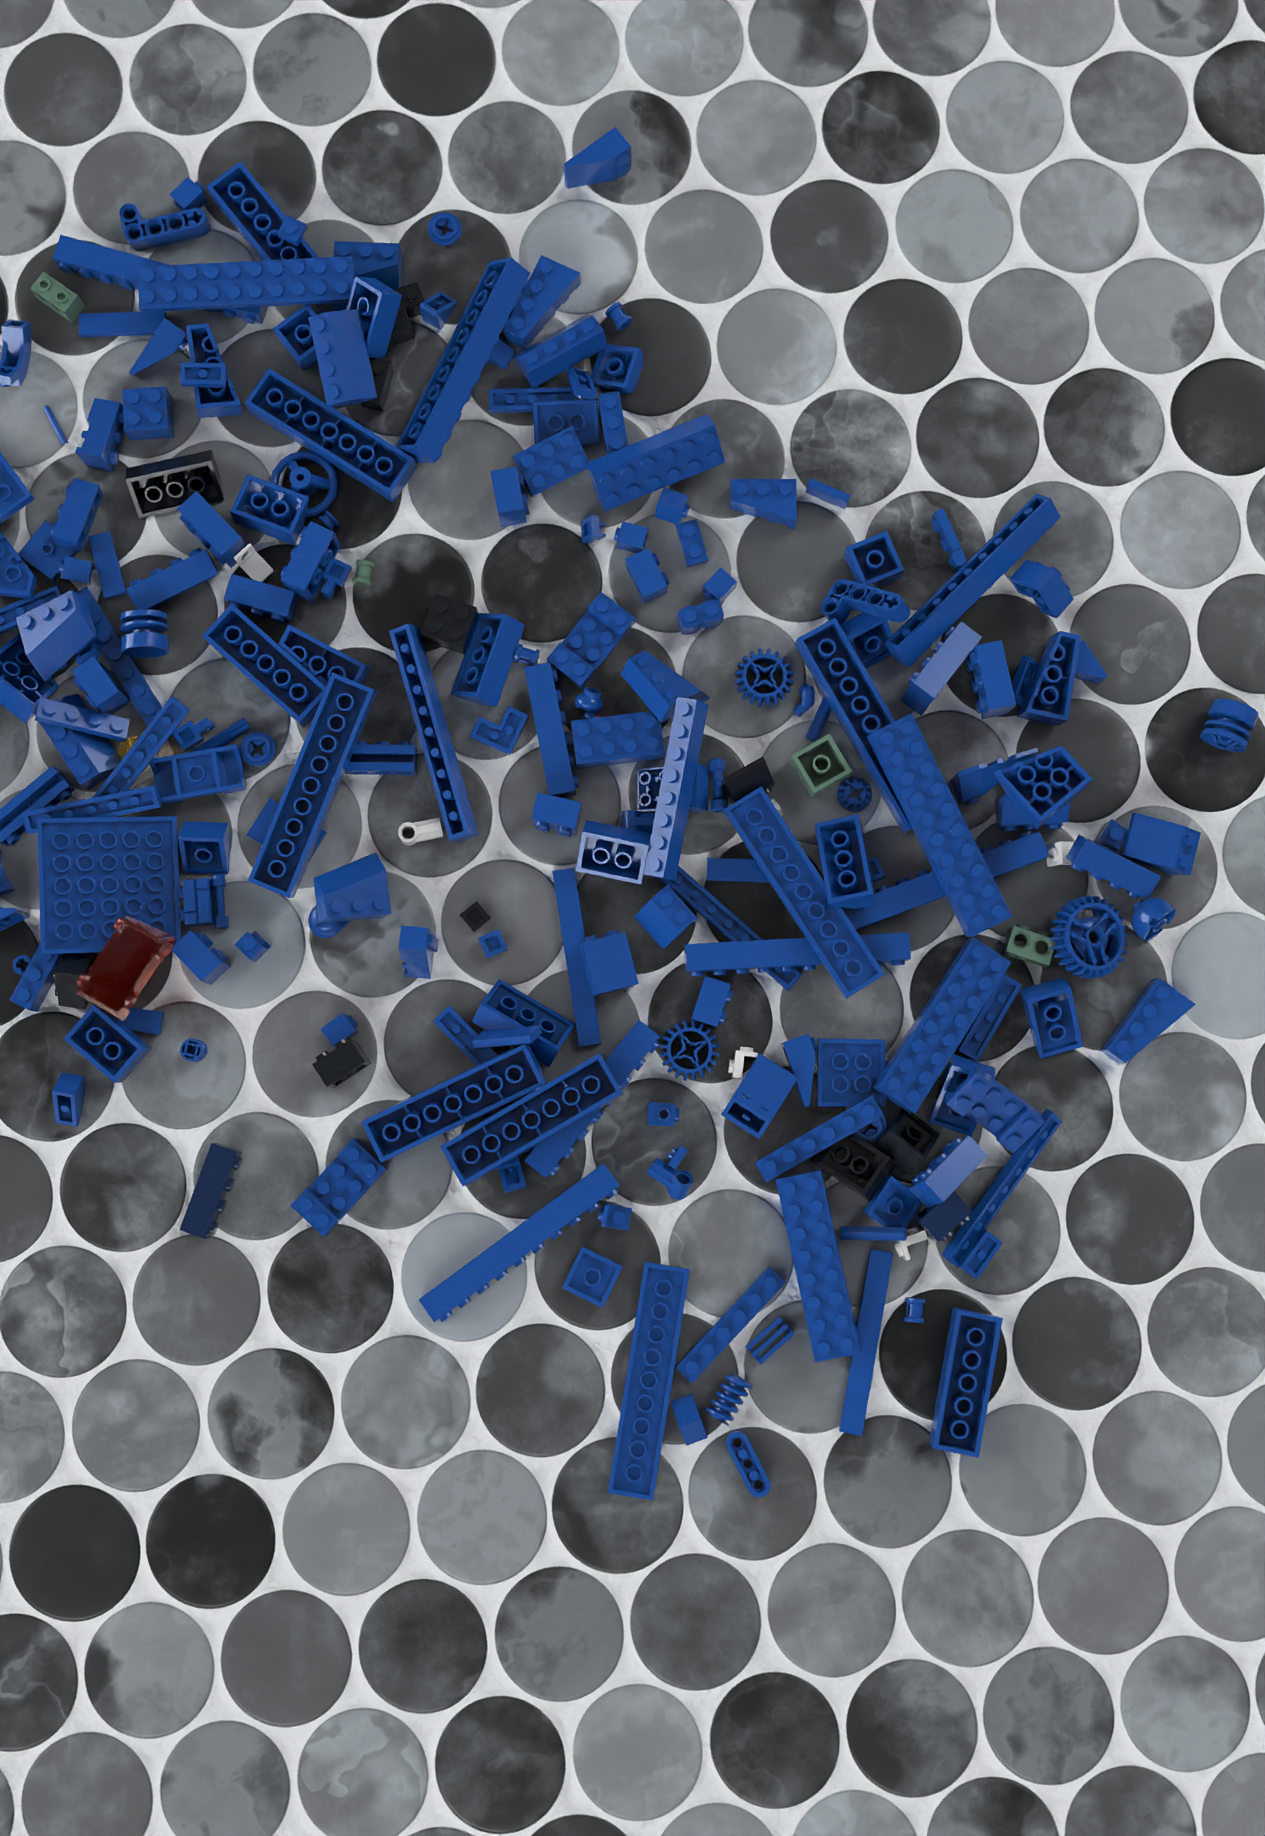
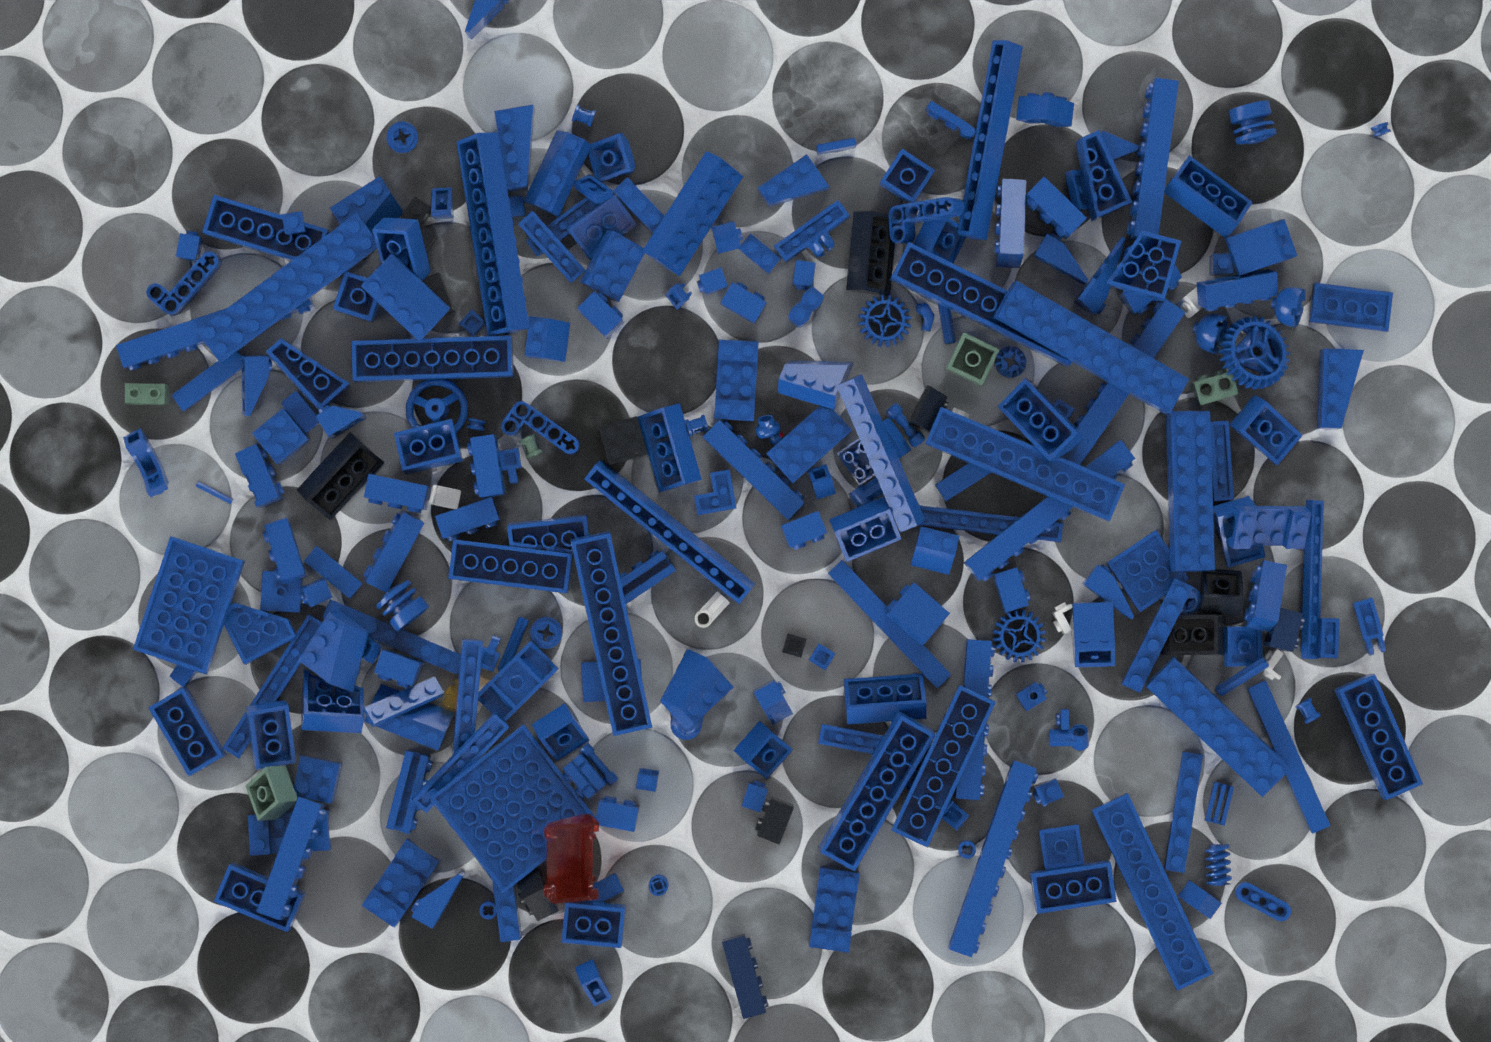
camera: 40 degrees left, 5 degrees up
blue plate [181,362,226,388] -> none
blue tile [472,1026,542,1048] -> none
none -> blue tile [281,391,319,434]
none -> blue slope [316,405,367,439]
none -> blue tile [459,309,486,337]
none -> blue beam [501,401,580,455]
none -> blue plate [518,211,586,283]
none -> blue slope [525,316,570,362]
none -> blue slope [733,721,793,779]
none -> blue plate [774,200,850,263]
none -> blue brick [808,464,836,500]
none -> black slope [846,211,895,296]
none -> blue bush [958,840,976,859]
none -> blue brick [1029,860,1117,914]
none -> blue slope [1033,233,1089,286]
none -> blue brick [1127,78,1179,241]
none -> blue brick [1164,155,1253,238]
none -> blue cylinder [1193,313,1228,354]
none -> blue tile [1309,283,1393,332]
none -> blue hinge [1352,598,1386,656]

